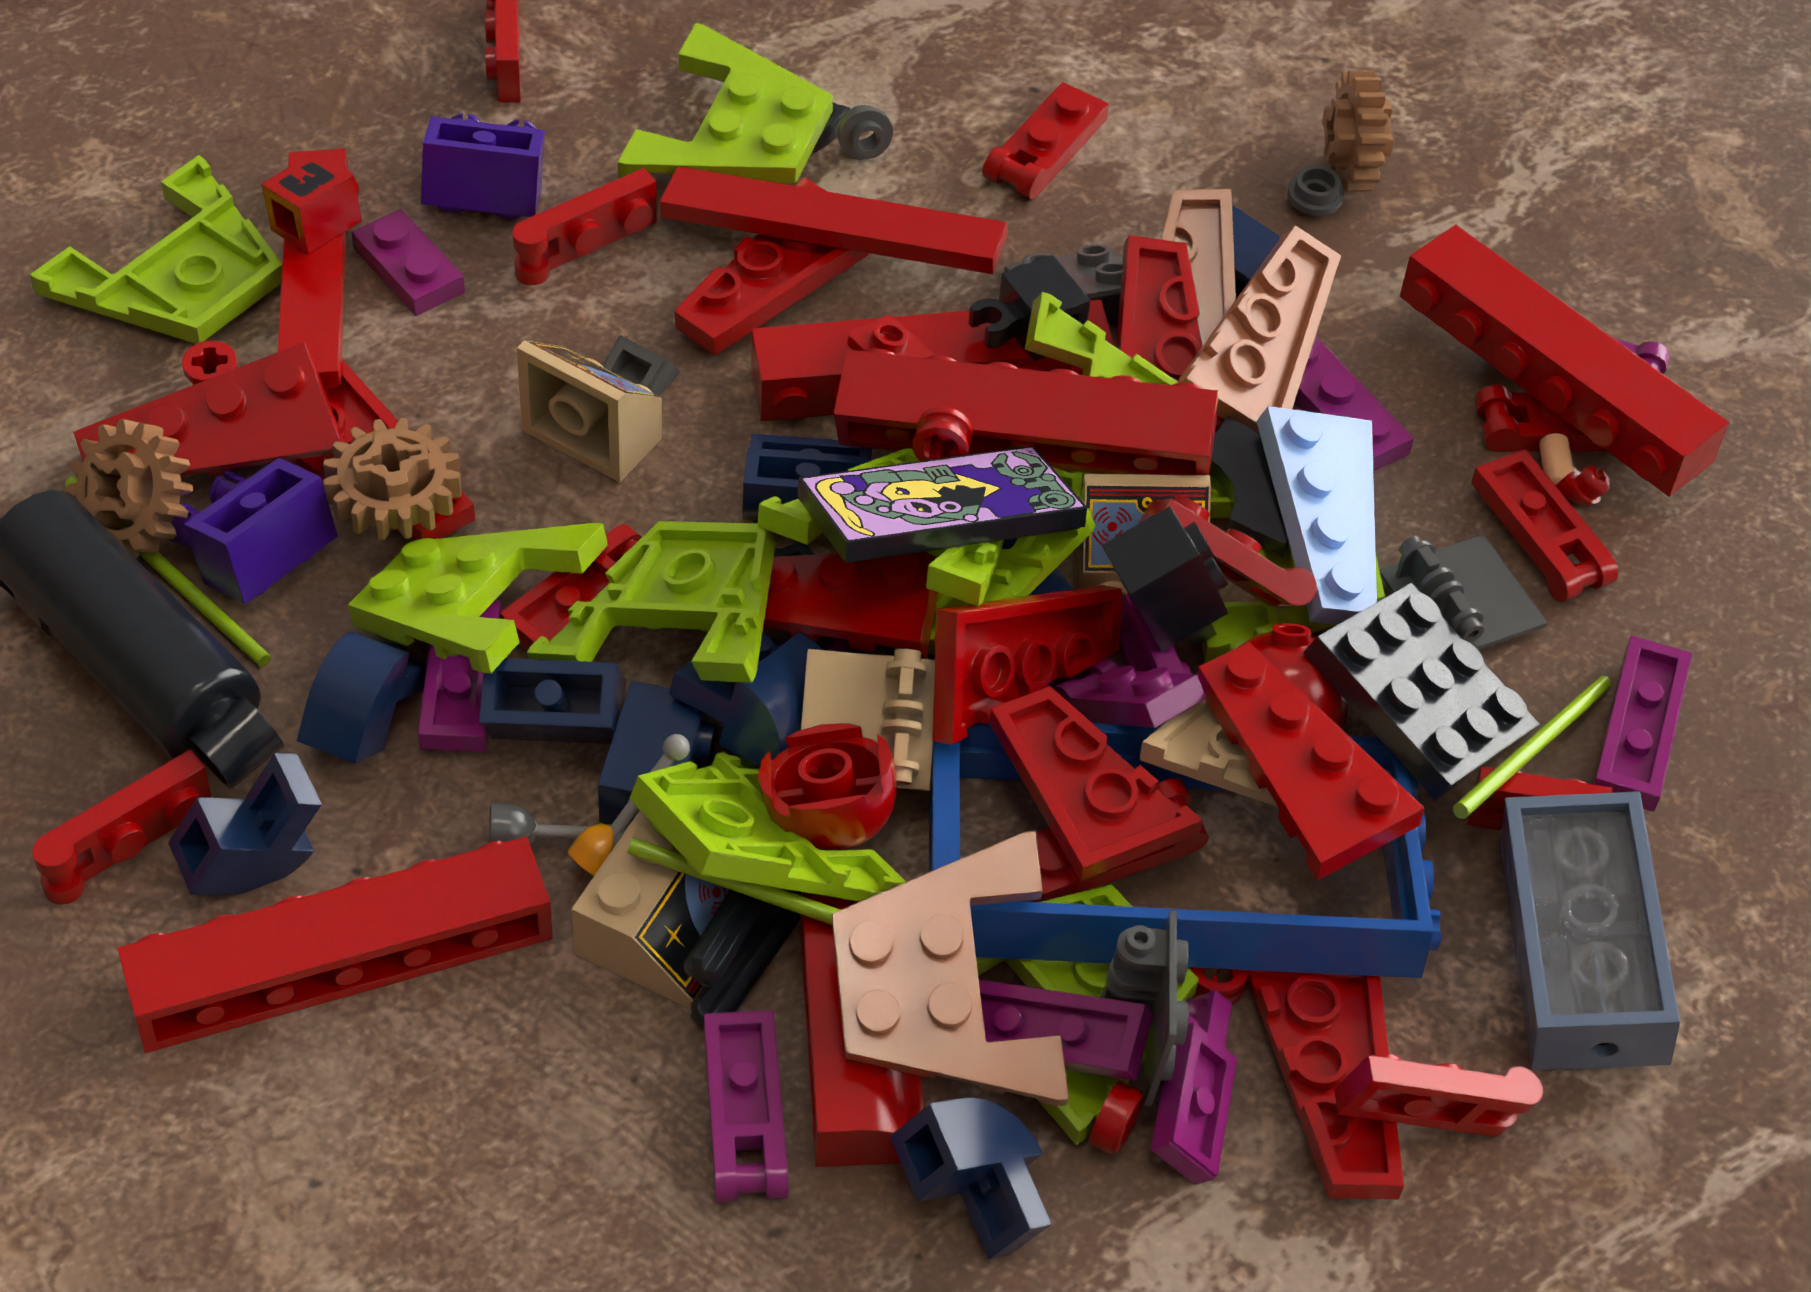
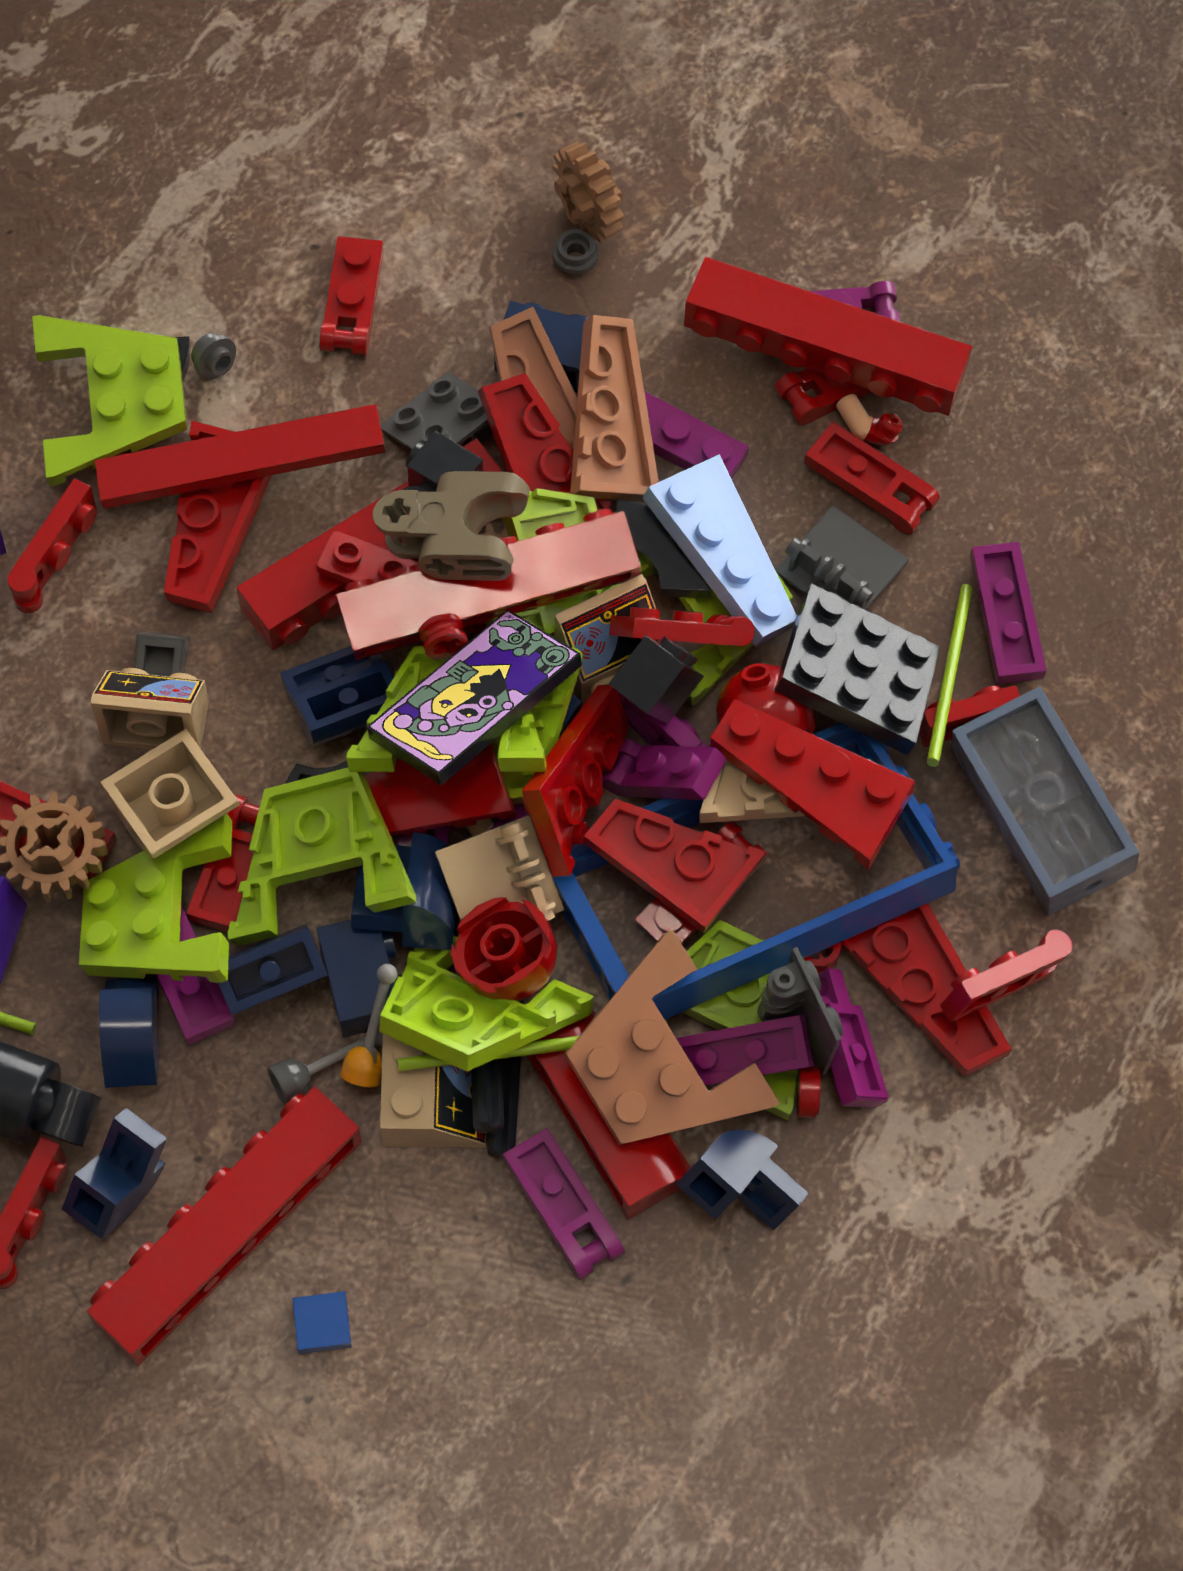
camera: 25 degrees left, 15 degrees up
none -> tan slope [100,729,240,859]
none -> blue tile [292,1291,352,1354]
none -> dark tan piece [373,471,530,581]

